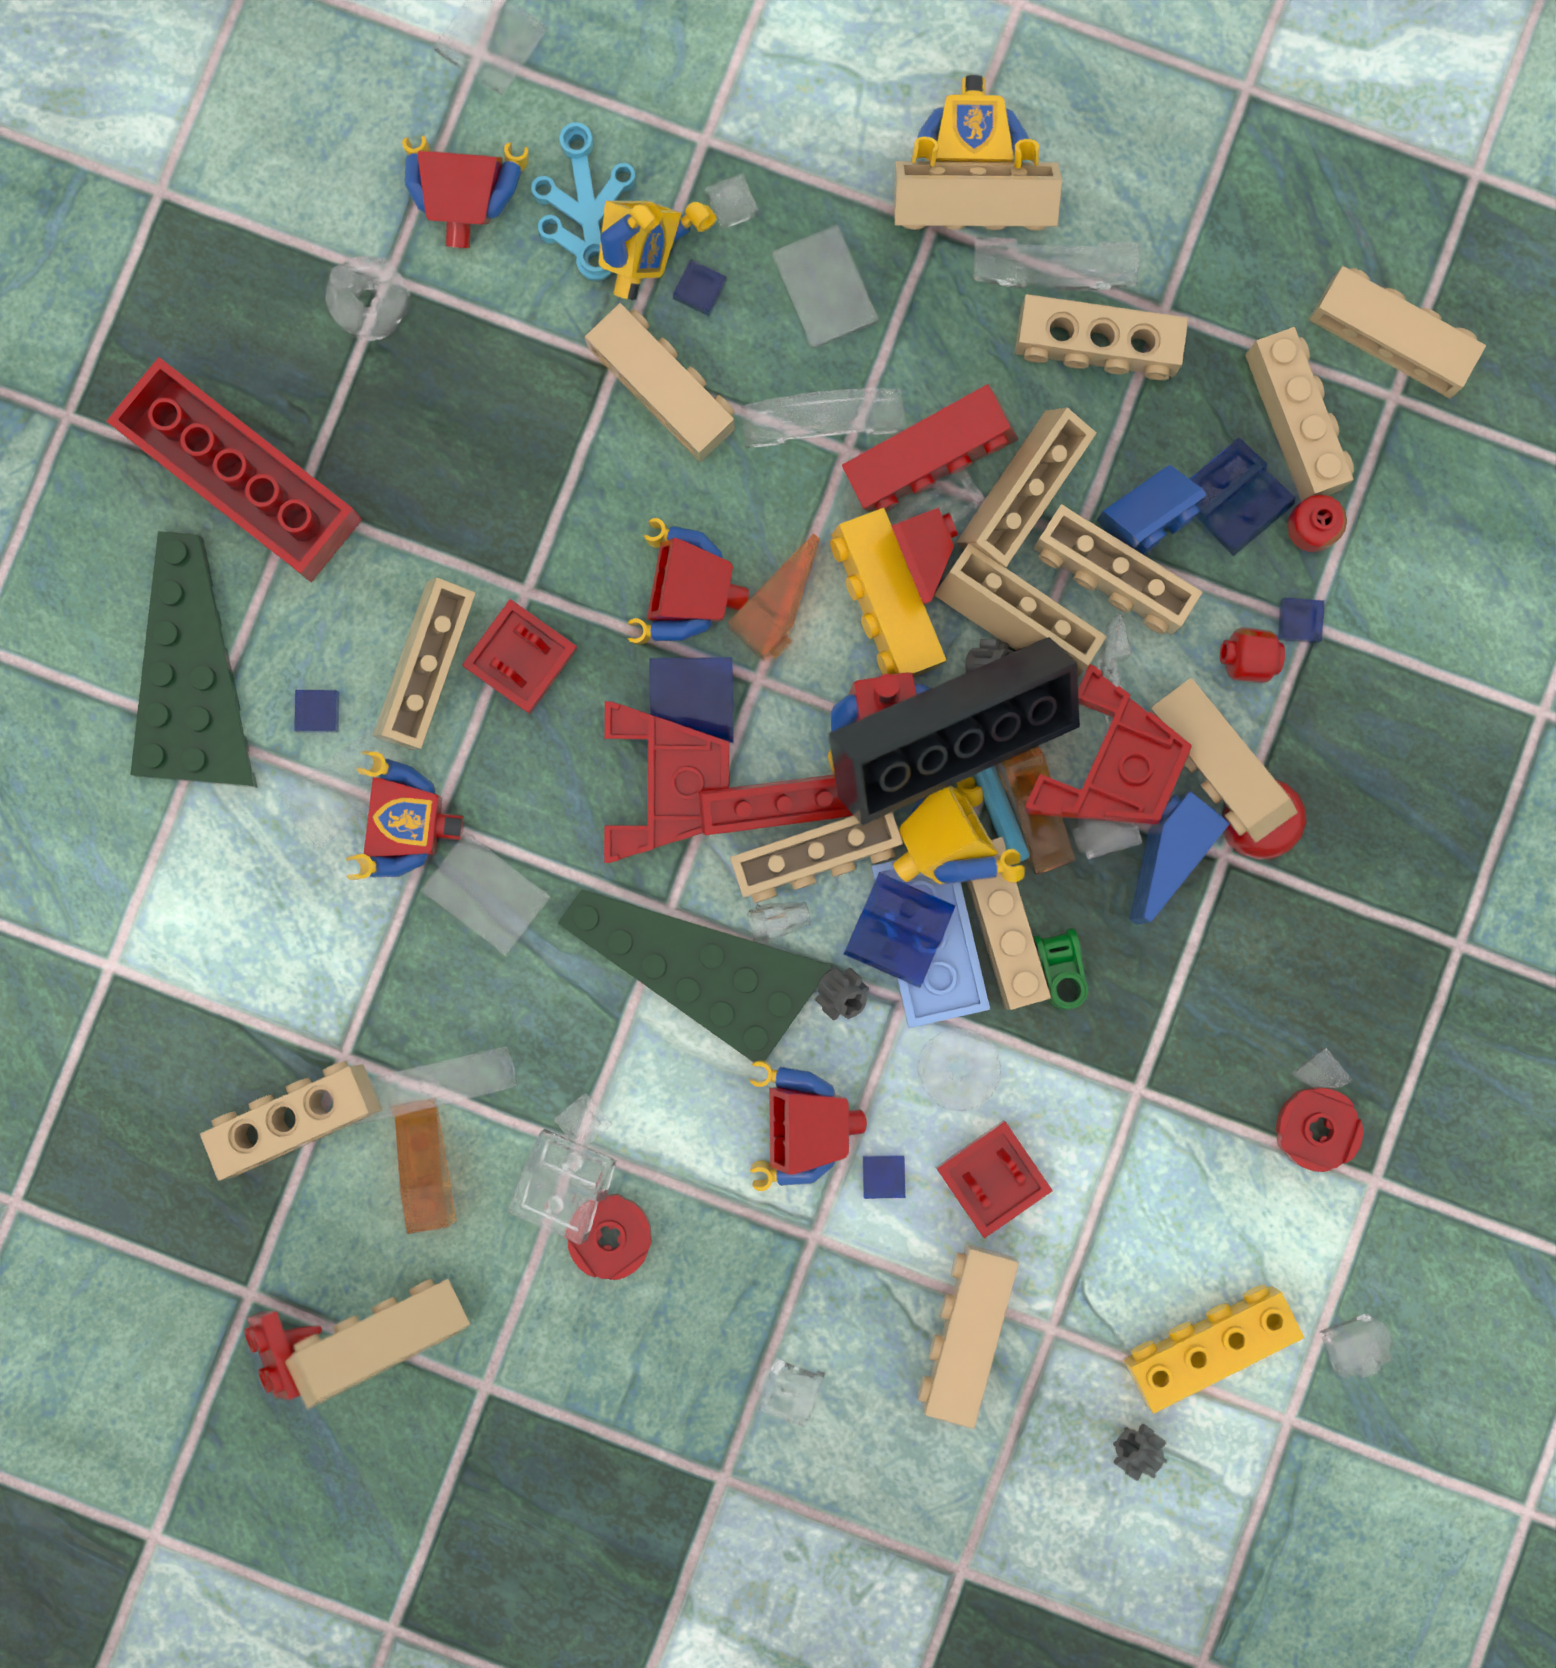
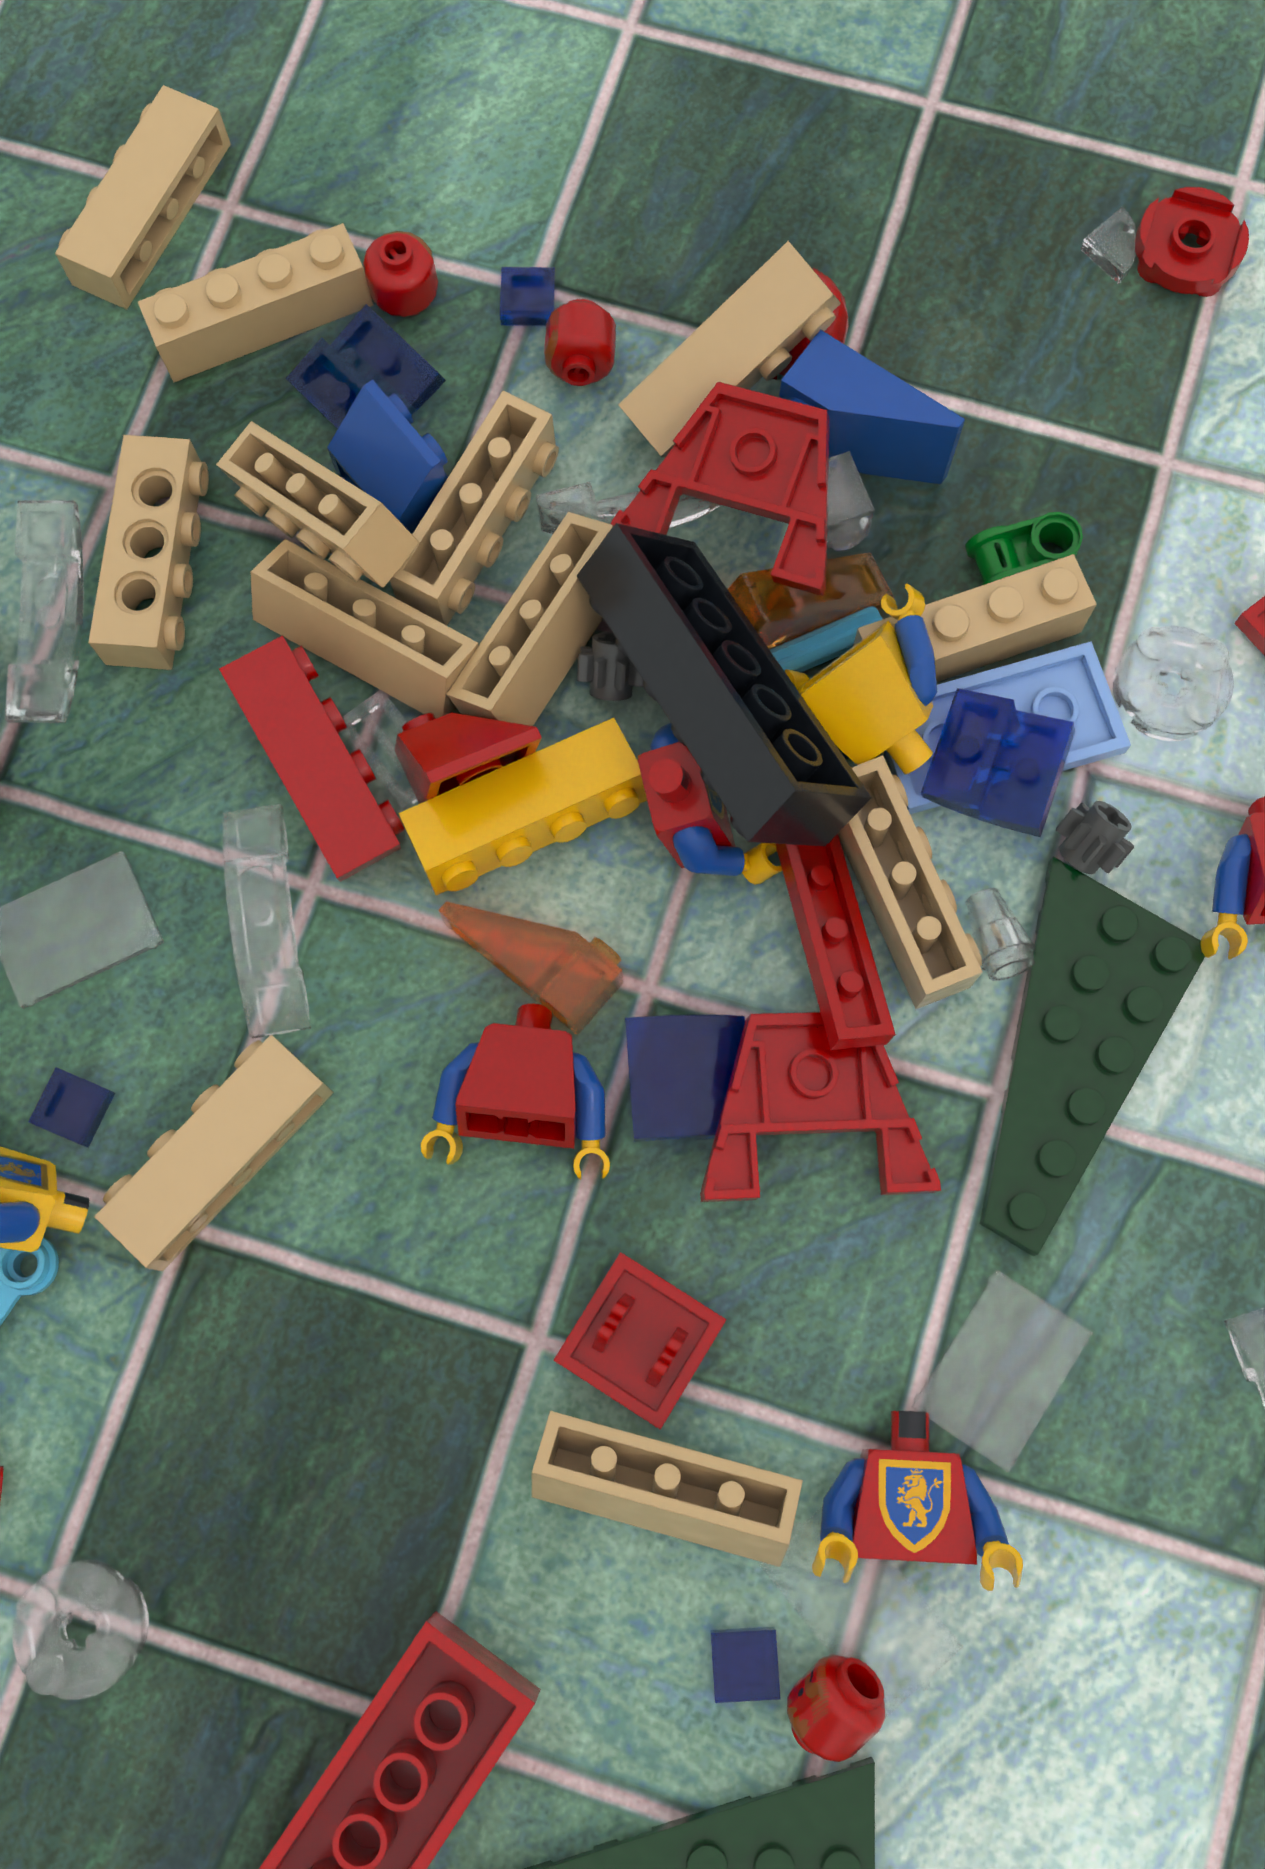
camera: 85 degrees left, 10 degrees down
none -> tan brick [216,421,420,588]
none -> red head [787,1654,886,1762]

